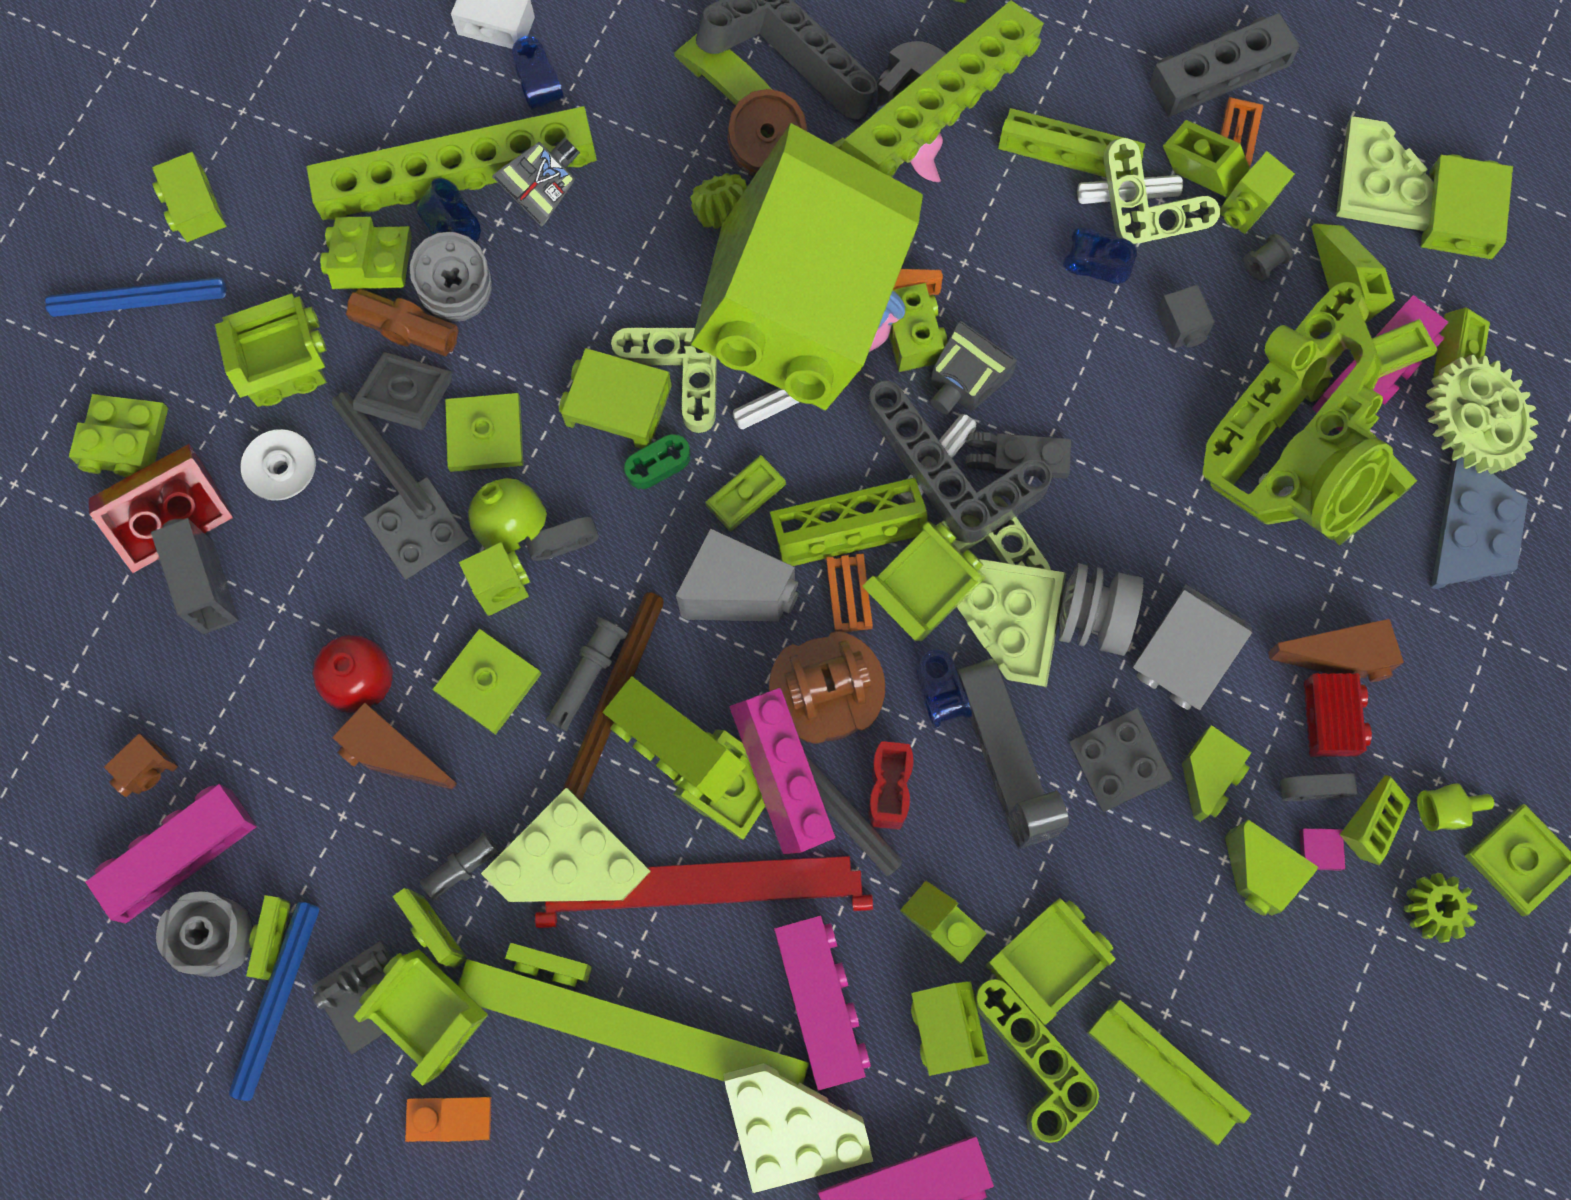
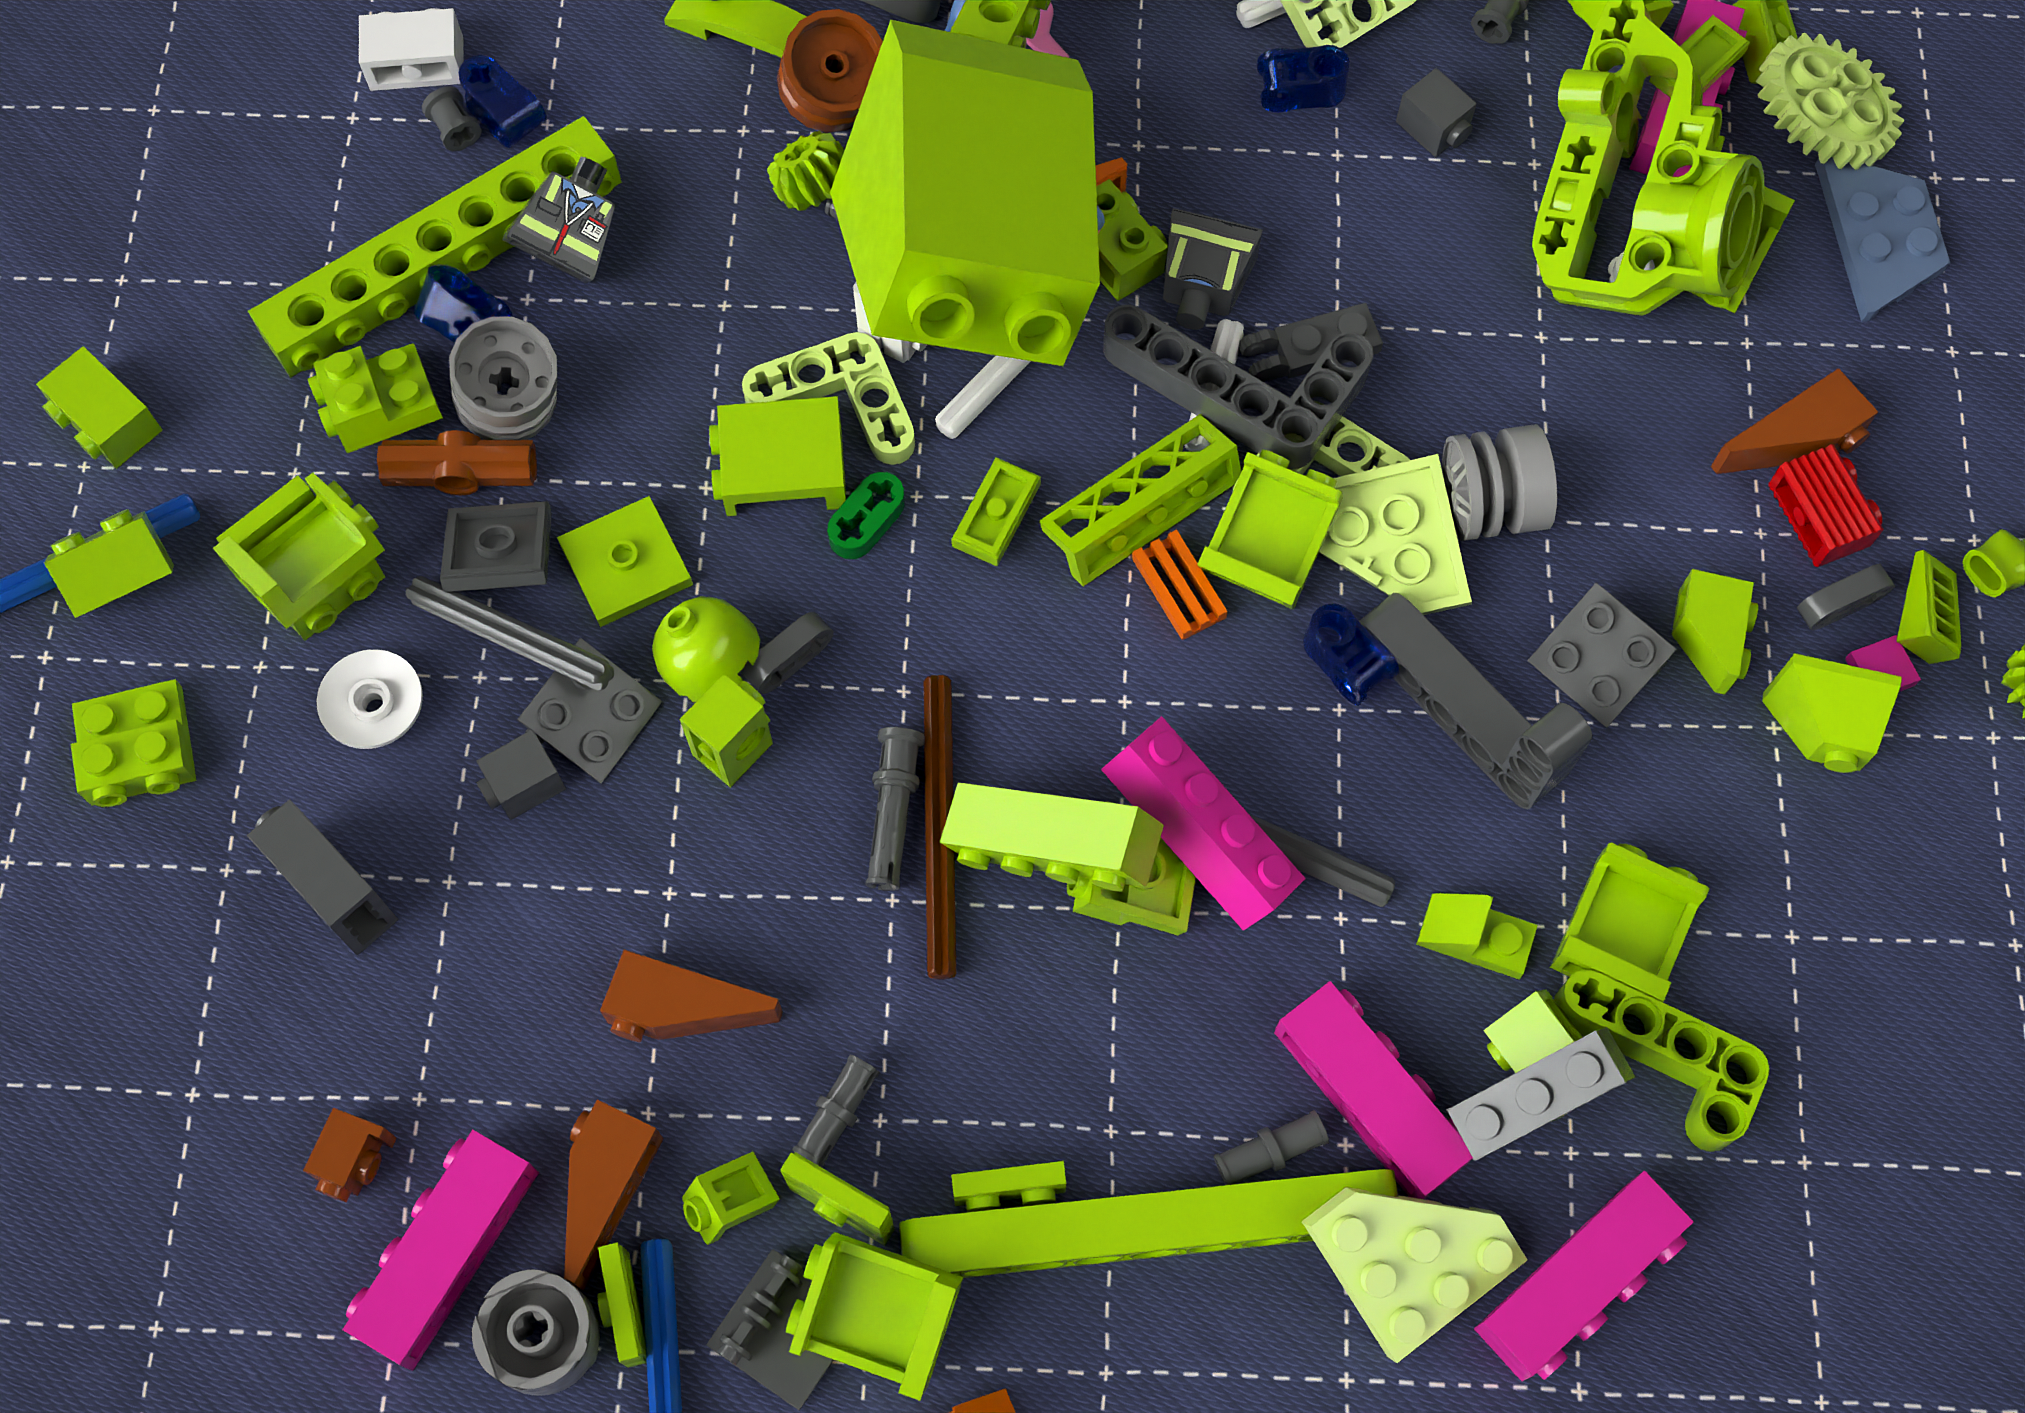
camera: 25 degrees left, 5 degrees down
red slope [89,444,233,573] -> none
red cylinder [312,635,393,713] -> none
lime plate [432,629,542,735] -> none
yellowish green plate [481,788,651,902] -> none
red piece [535,856,873,928] -> none
light grey slope [676,529,798,622] -> none
dark orange piece [769,631,885,744] -> none
red brick [869,741,913,830] -> none
lime fence [1087,1000,1251,1146] -> none
light grey slope [1133,584,1252,710] -> none
none -> lime brick [44,509,174,618]
none -> dark grey bush [422,86,482,151]
none -> dark grey brick [476,729,566,820]
none -> dark orange slope [564,1100,664,1291]
none -> lime bracket [682,1152,780,1245]
none -> dark grey pin [1213,1110,1329,1185]
none -> brick [1447,1027,1636,1161]

